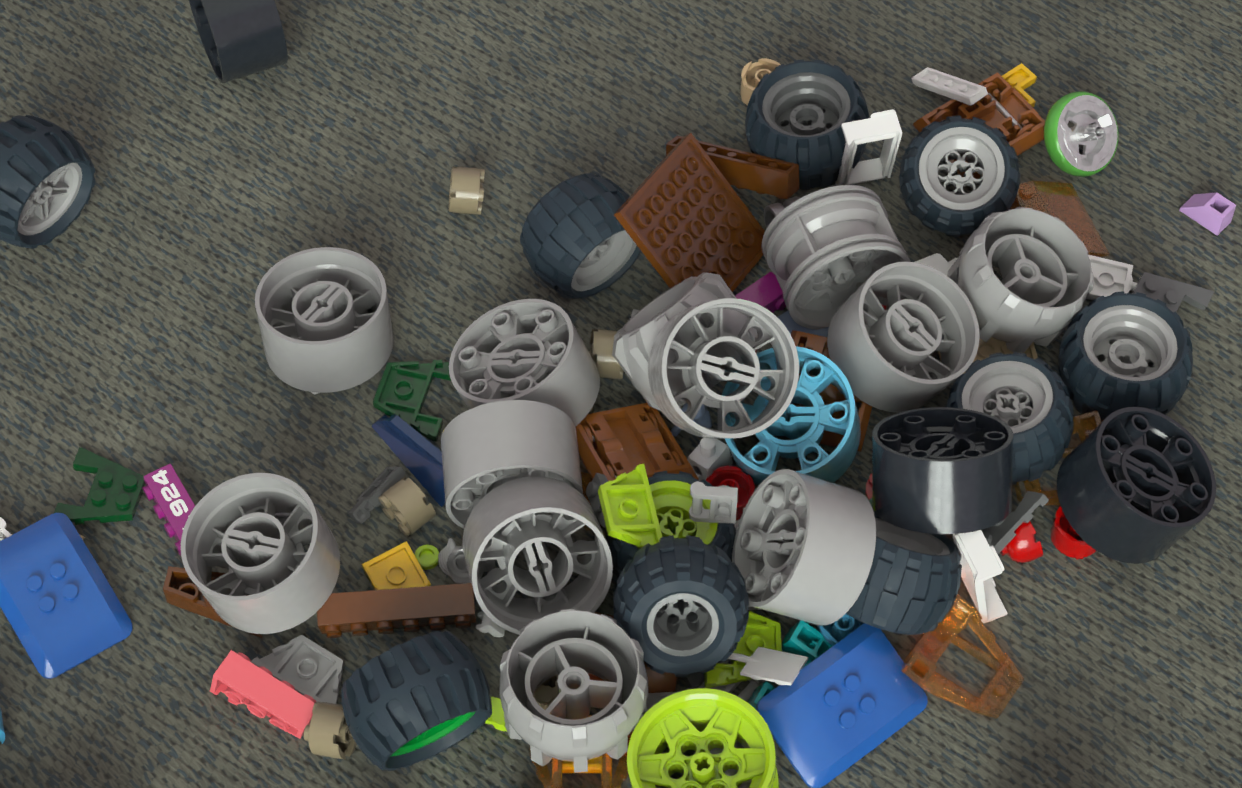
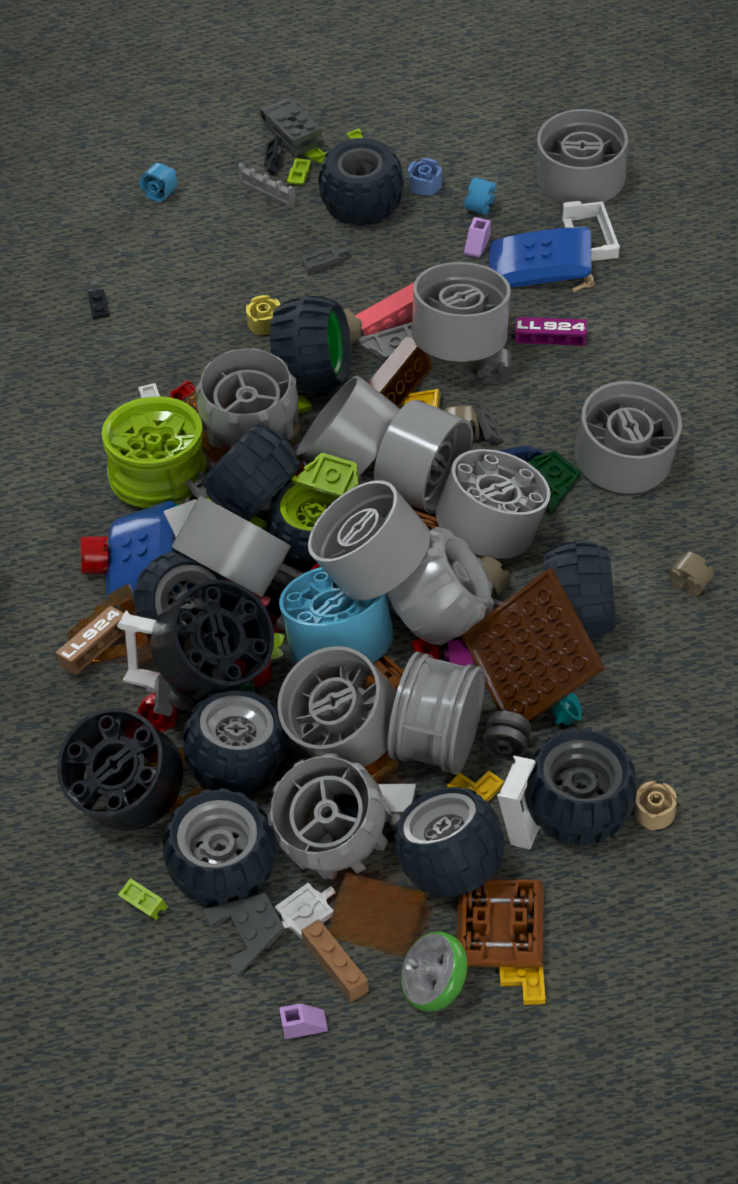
camera: 130 degrees right, 5 degrees down
dark green wing [54,447,145,525] -> none
reddish brown brick [666,135,799,199] -> none
light grey plate [689,481,738,524] -> none
white tile [911,67,988,105] -> none
none -> medium nougat brick [55,606,125,675]
none -> red brick [81,536,108,574]
none -> lime hinge [118,878,168,920]
none -> medium nougat brick [301,919,369,1003]
none -> lavender slope [464,217,491,258]

